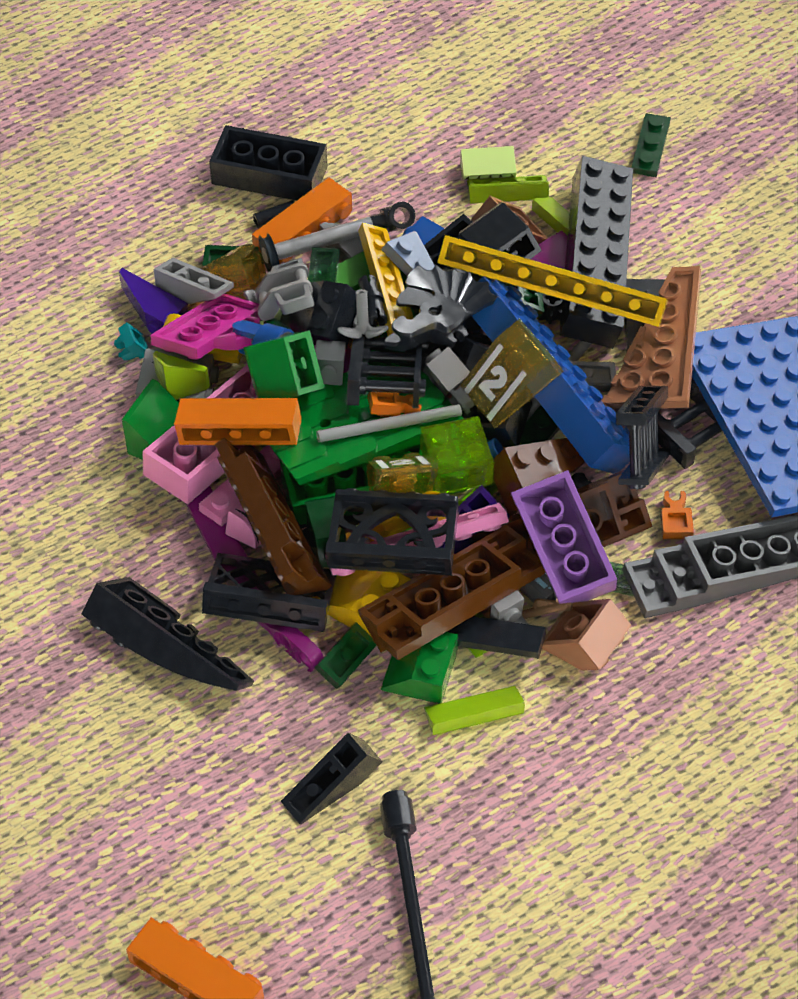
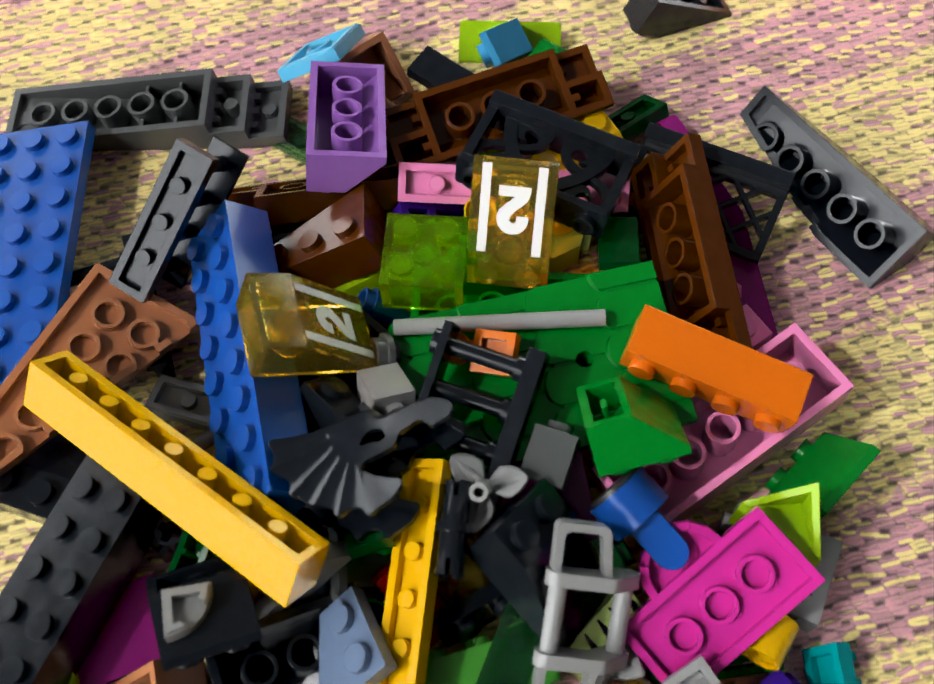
camera: 160 degrees left, 10 degrees up
none -> light grey tile [161,581,213,643]
none -> medium azure tile [277,23,365,83]
none -> dark azure slope [476,18,533,69]

